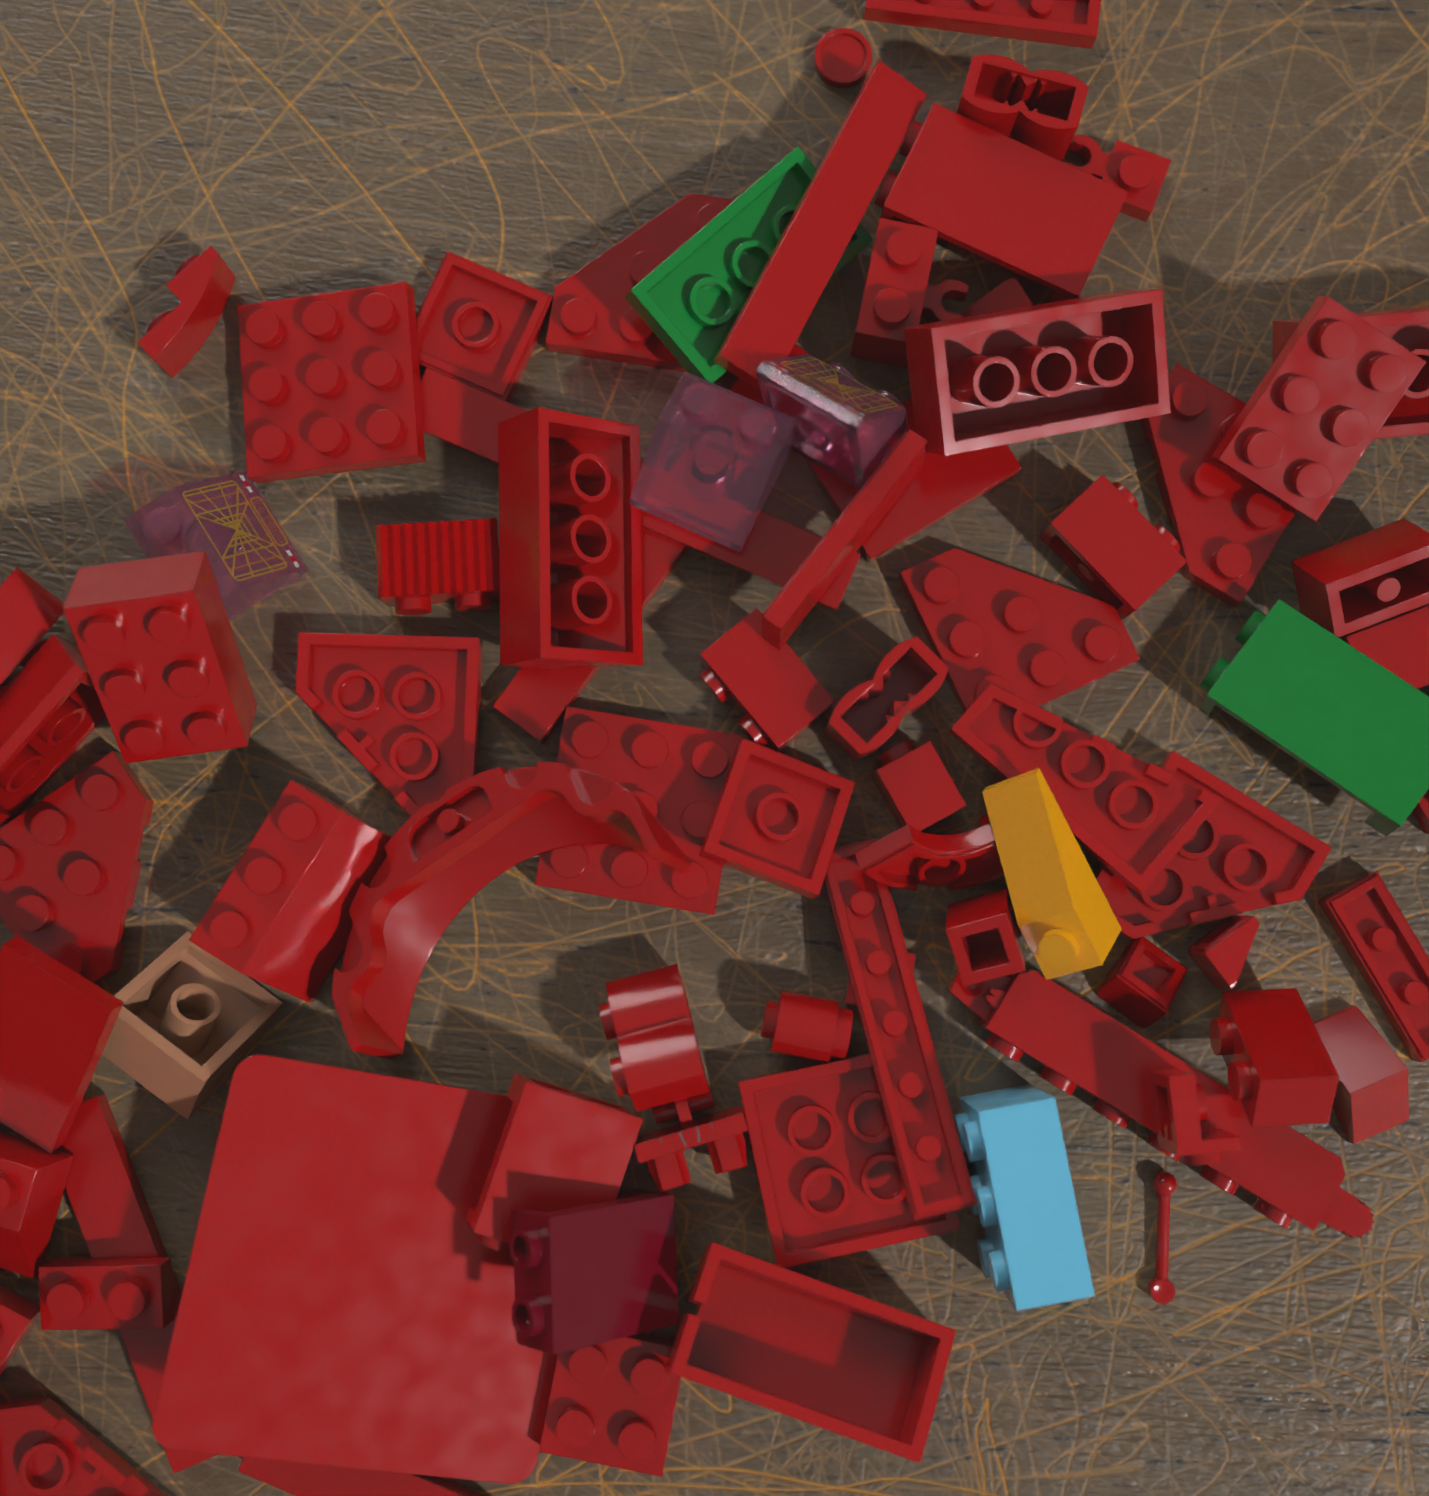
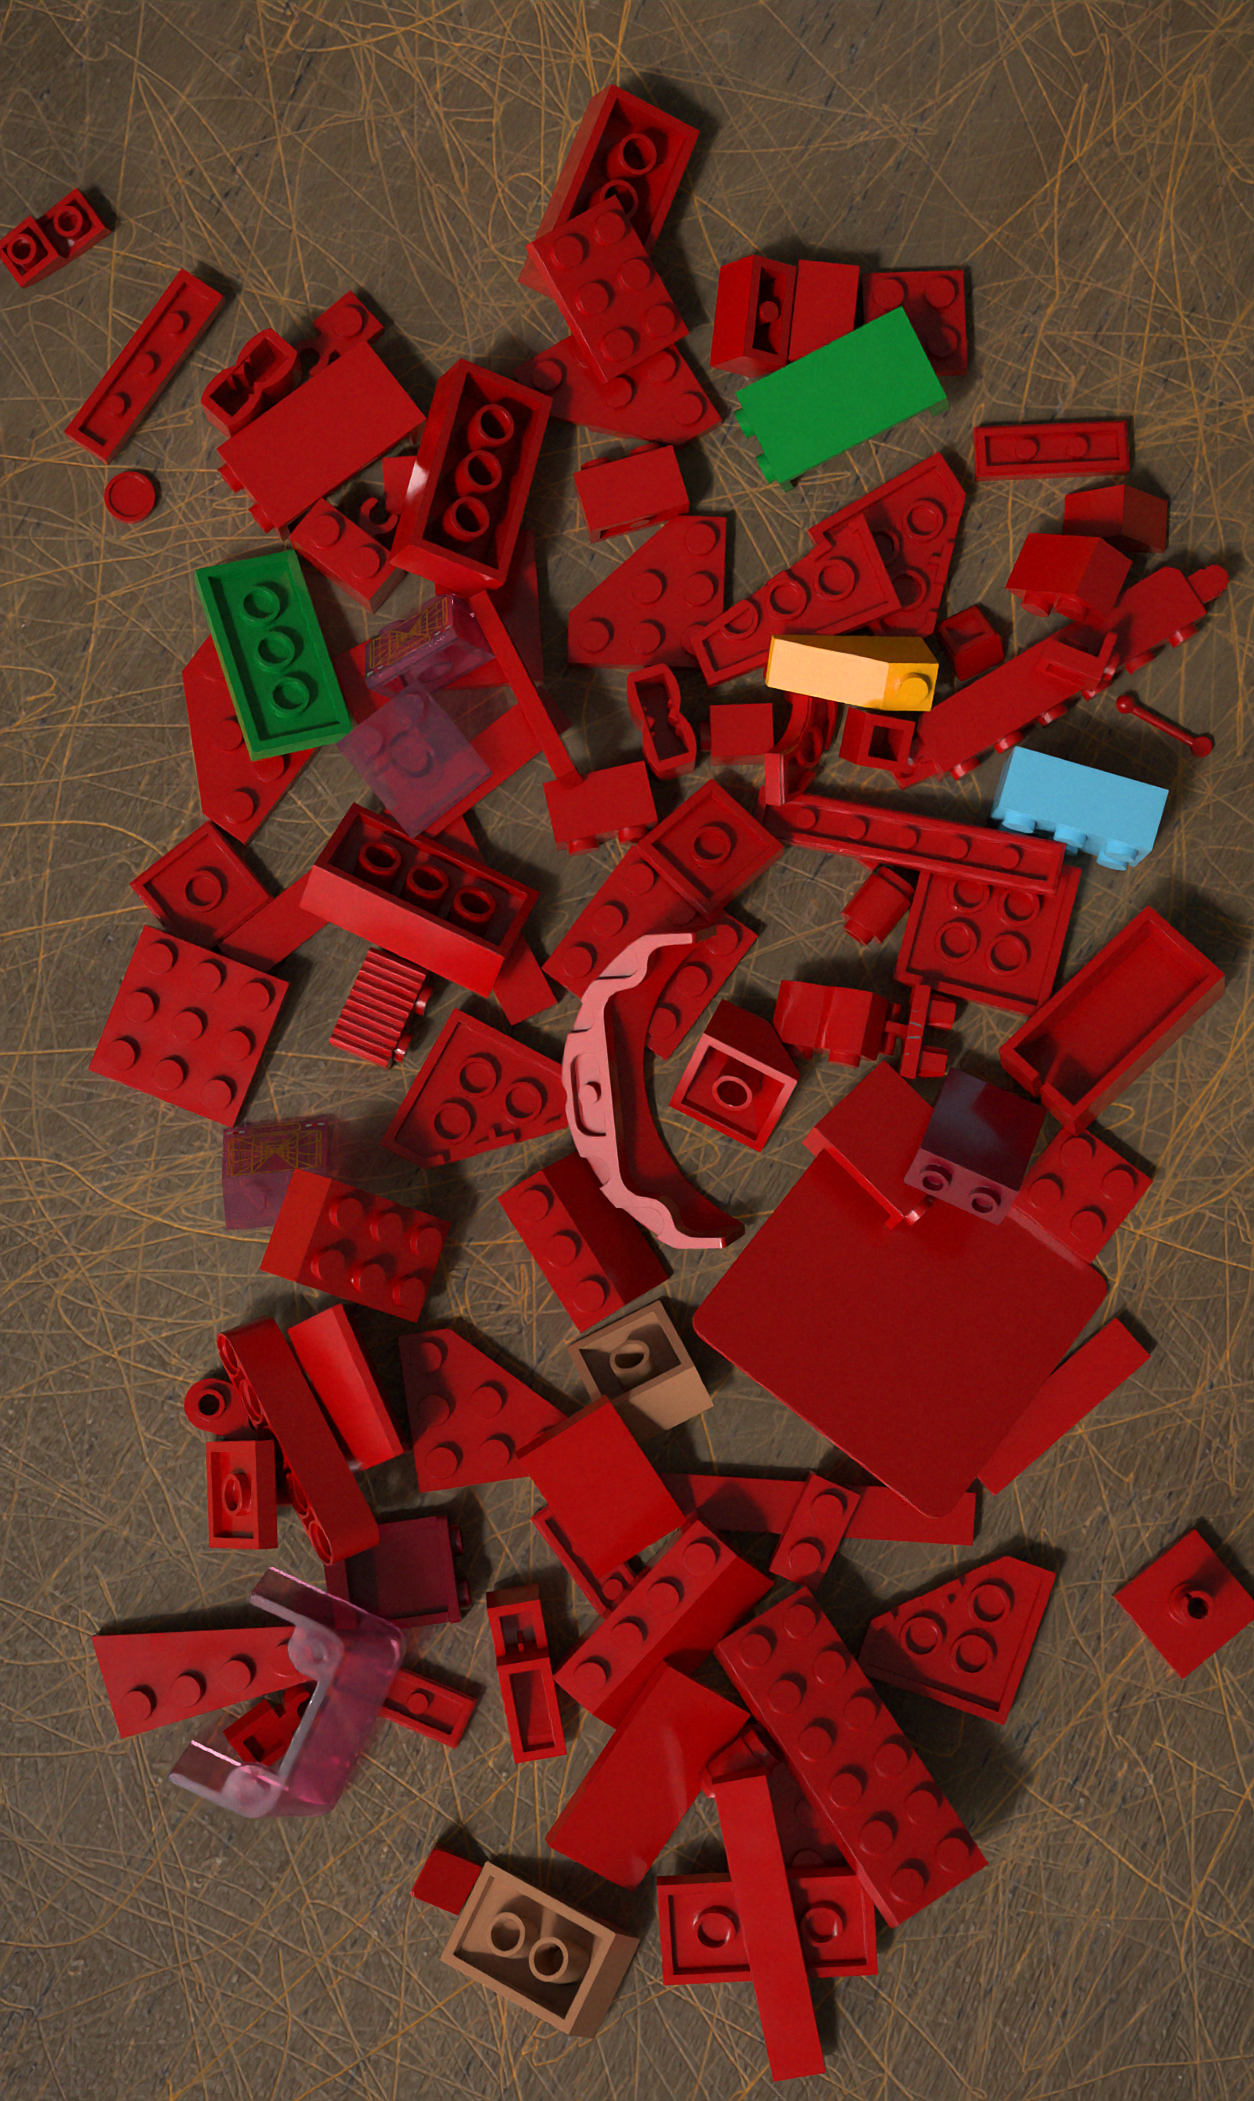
camera: 65 degrees left, 0 degrees up
red slope [137,245,236,378] -> none
red tile [714,60,927,394] -> none
red slope [1187,915,1260,990] -> none
none -> red slope [668,998,801,1153]

